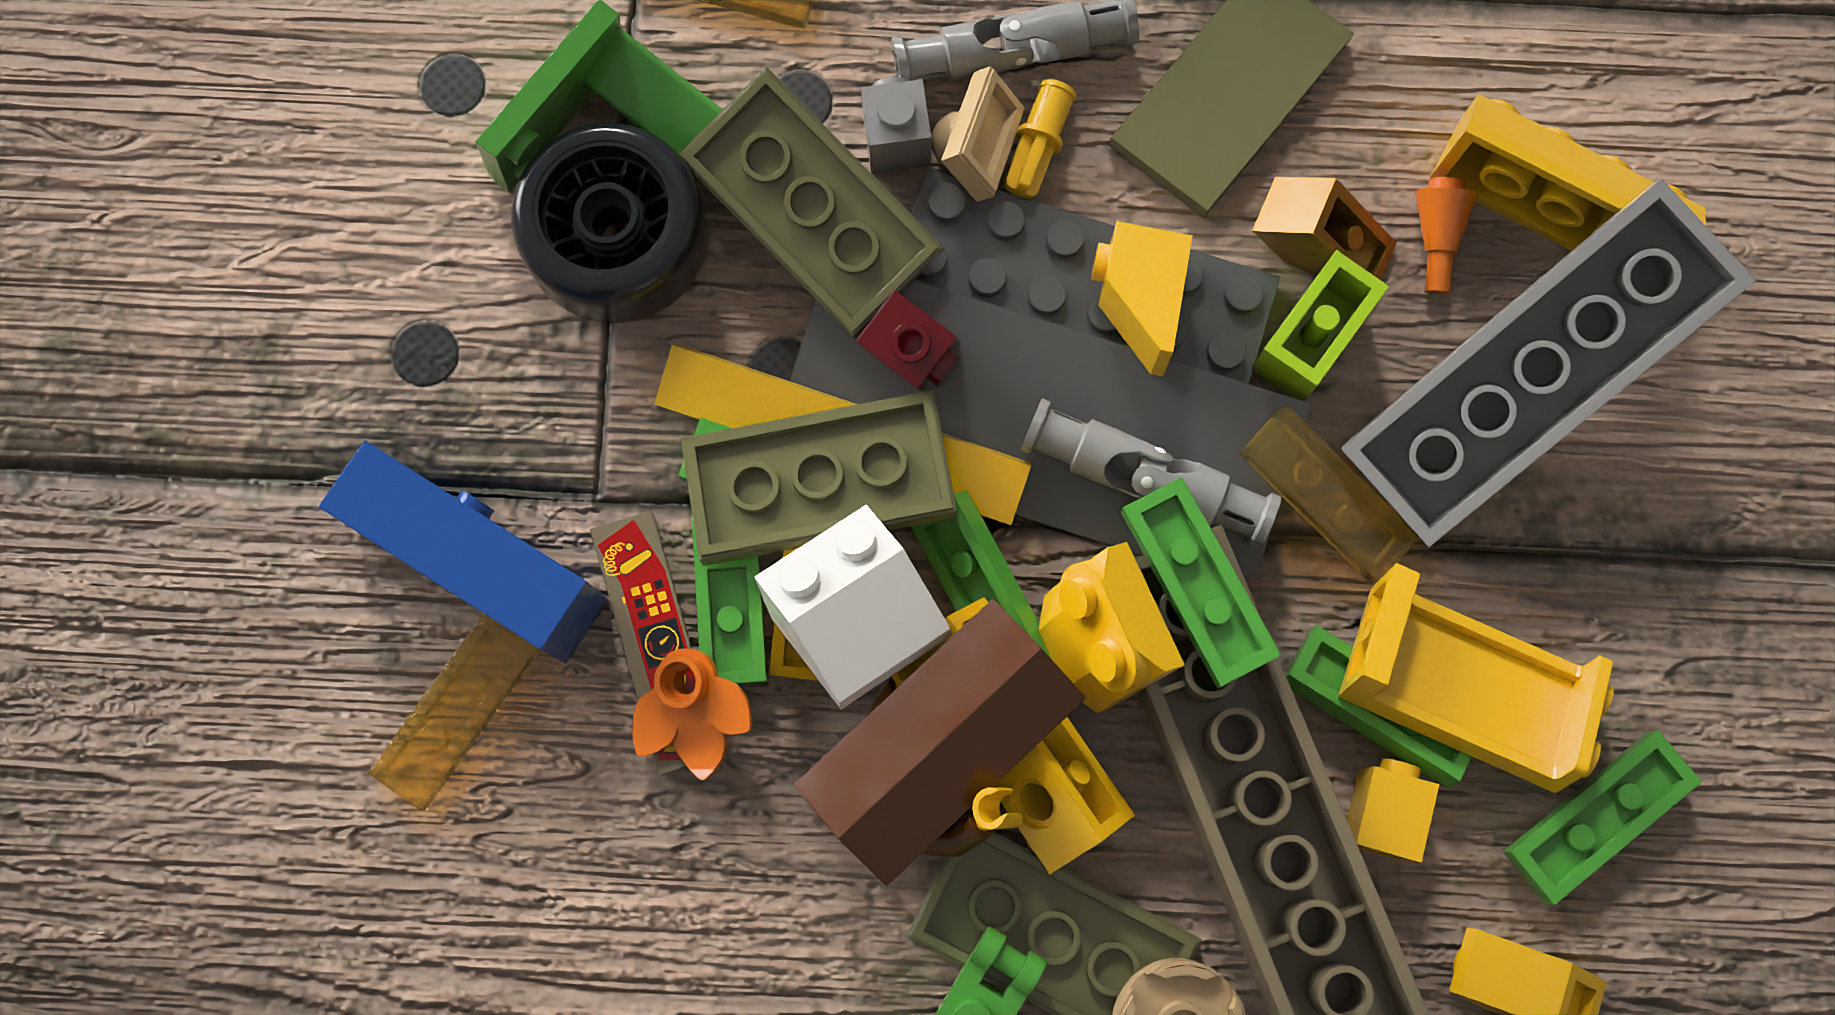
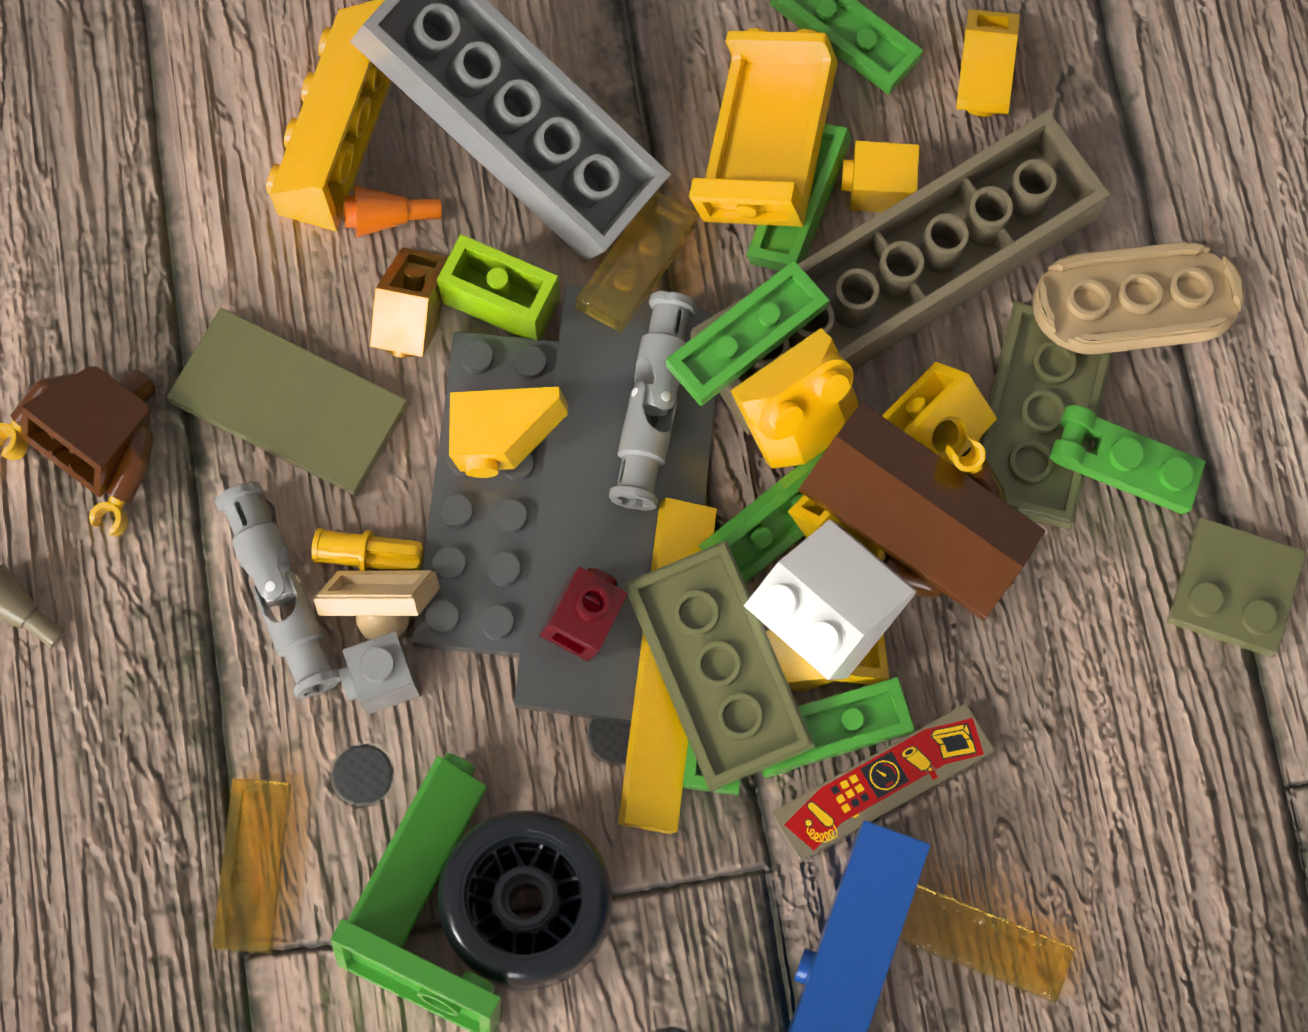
camera: 100 degrees left, 5 degrees down
orange plate [632,648,752,780] -> none
olive tile [679,66,944,338] -> none

